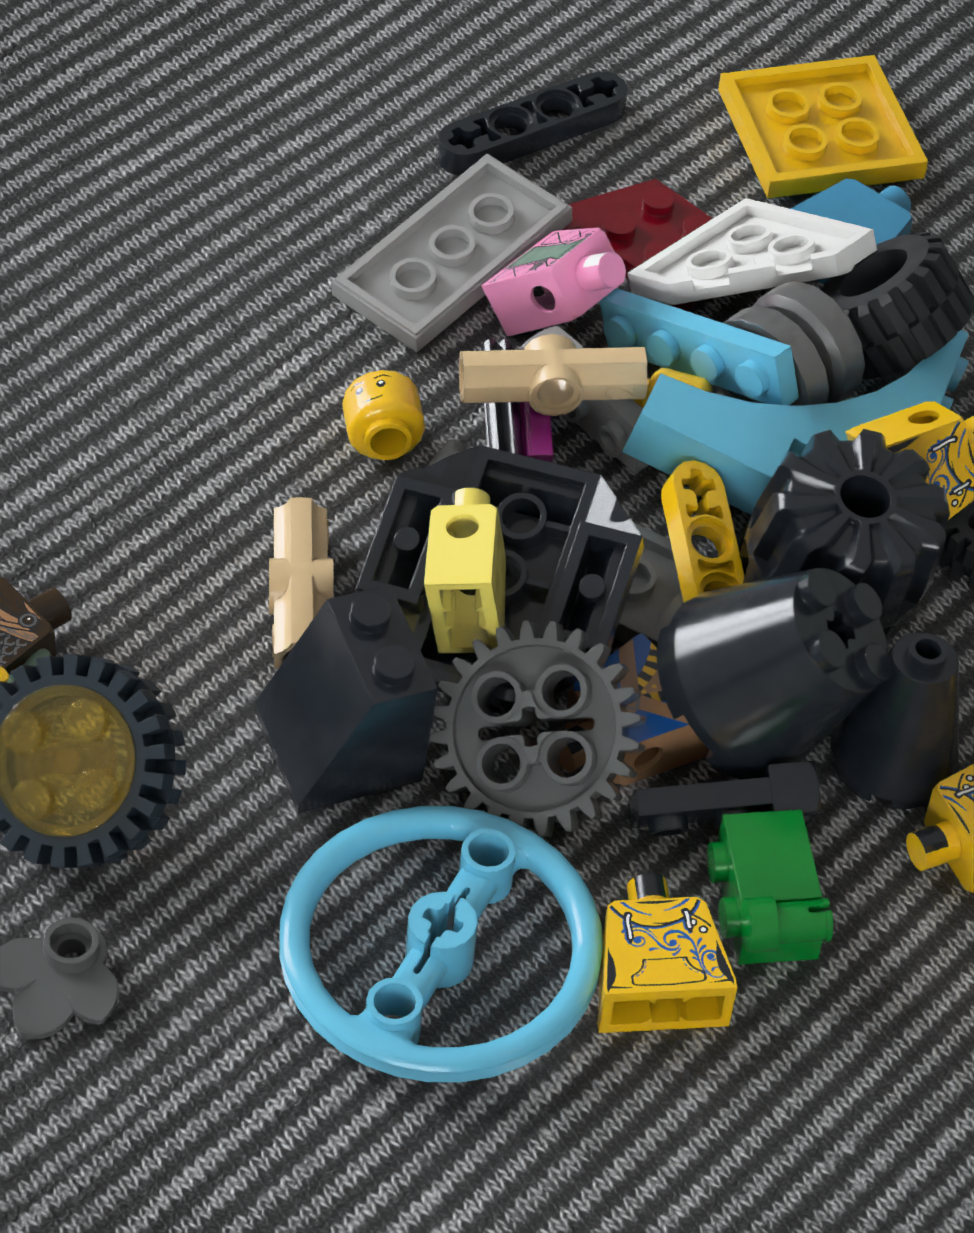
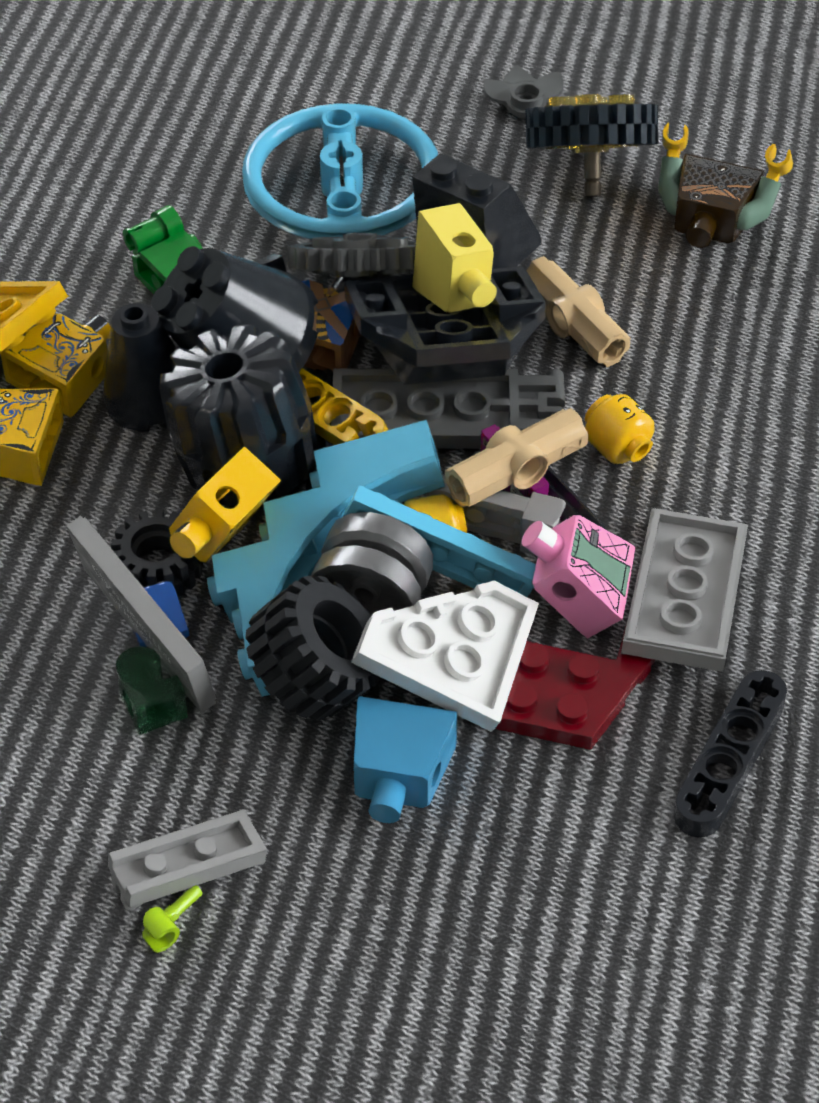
camera: 155 degrees right, 0 degrees up
yellow torso [597,873,737,1033] -> none
yellow plate [718,55,928,199] -> none

